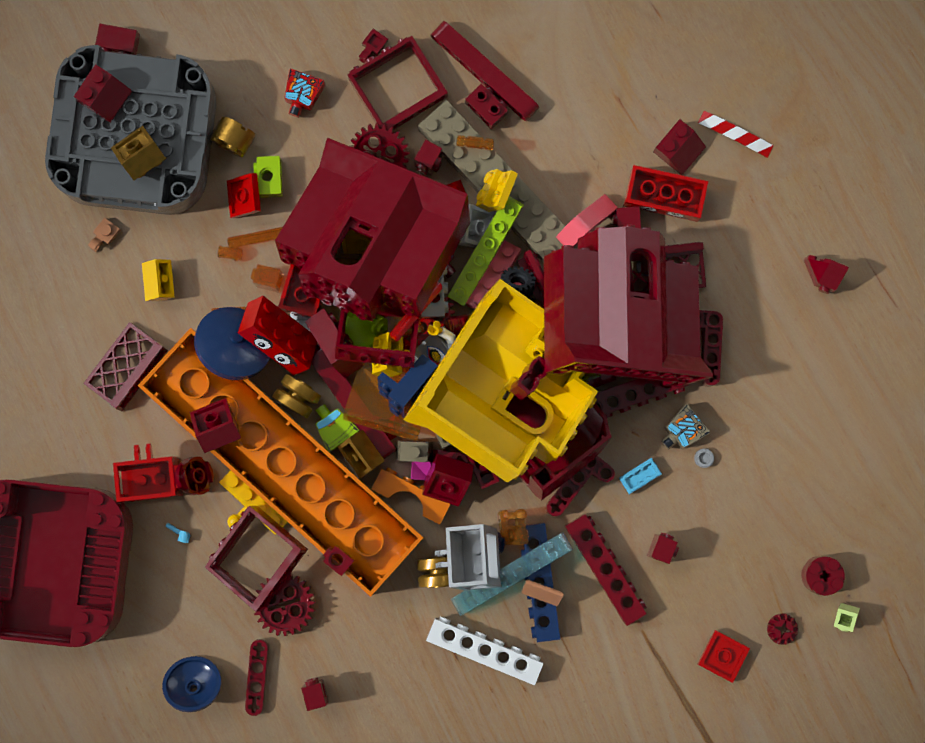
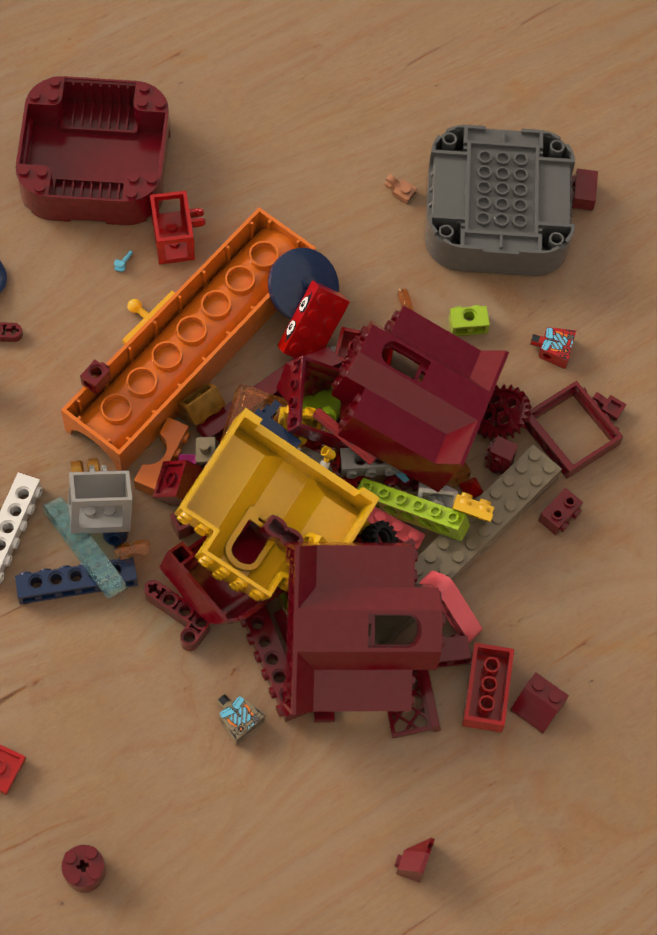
camera: 90 degrees right, 20 degrees down
dark red slope [73,64,132,123] -> none
fence [83,322,168,412] -> none
pearl gold slope [111,126,166,181] -> none
yellow brick [142,259,175,301] -> none
dark red cylinder [175,456,214,495] -> none
dark red slope [190,398,241,453] -> none
dark red window [205,506,308,612] -> none
pearl gold brick [210,116,256,158] -> none
clear orange pin [217,246,243,262] -> none
red plate [227,173,261,218] -> none
clear orange brick [251,264,284,293] -> none
dark red gear [254,573,316,636] -> none
pearl gold wheel [272,374,322,419] -> none
lime torso [315,404,359,452] -> none
dark red beam [430,21,540,121] -> none
clear orange axle [456,135,494,150] -> none
nougat slope [522,579,564,606] -> none
dark red brick [565,514,647,626] -> none
medium azure plate [619,458,662,494] -> none
dark red brick [647,532,679,564] -> none
light grey tile [694,449,714,468] -> none
sticker [698,111,773,158] -> none
dark red beam [700,310,723,387] -> none
dark red gear [767,613,798,645] -> none
yellowish green brick [834,603,860,632] -> none

